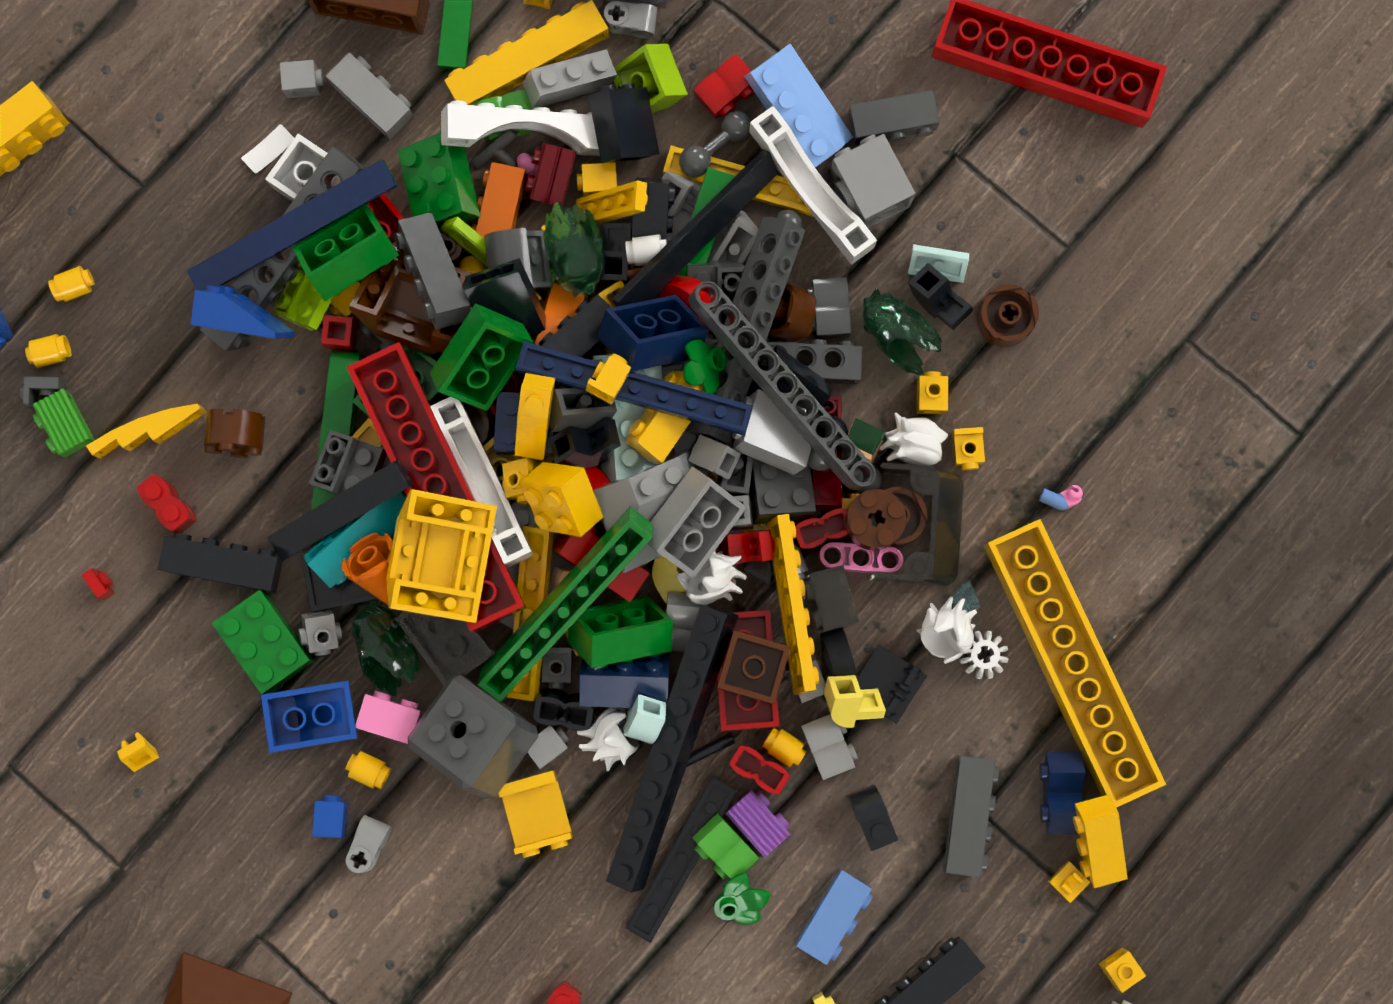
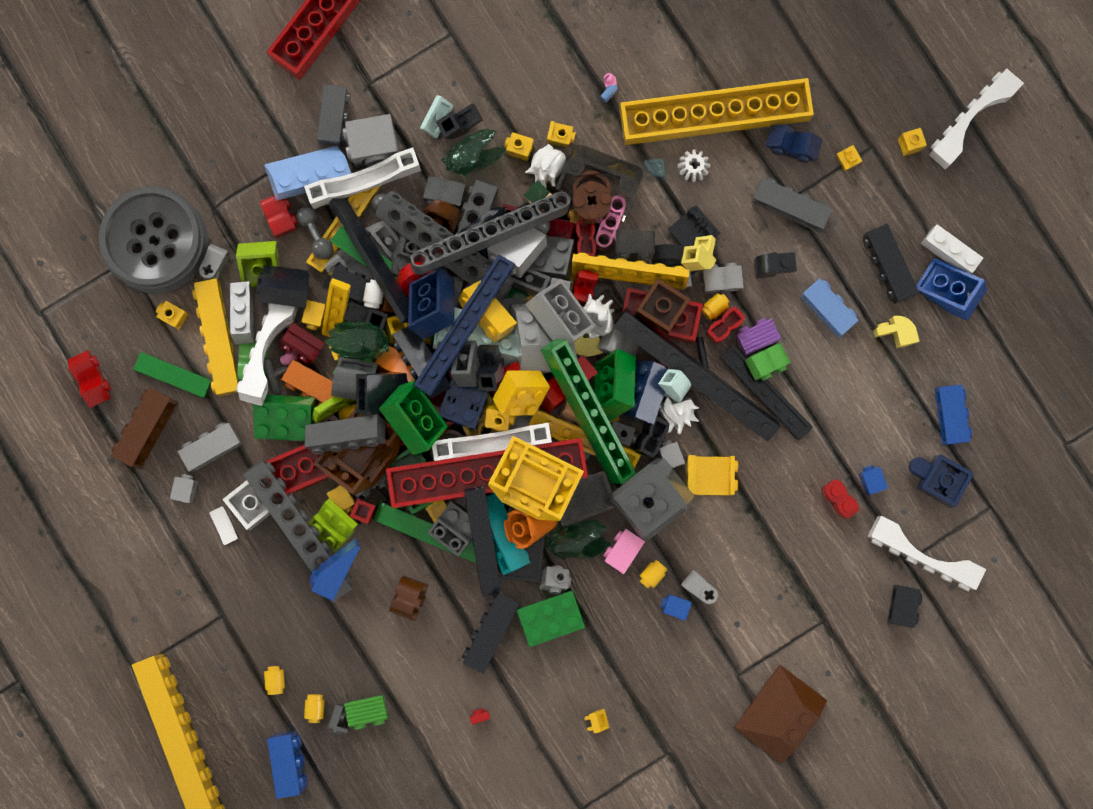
camera: 75 degrees left, 0 degrees up
yellow slope [86,404,207,459] -> none
red brick [137,474,197,533] -> none
dark blue tile [187,159,398,290] -> none
blue slope [261,681,357,753] -> none
green brick [292,204,399,301] -> none
yellow slope [514,373,555,460] -> none
yellow brick [586,354,631,405] -> none
green plate [683,339,726,394] -> none
light grey brick [688,434,741,480] -> none
green plate [714,873,770,925] -> none
white hair [916,596,977,664] -> none
reddish brown brick [977,284,1039,347] -> none
yellow brick [1073,794,1128,888] -> none

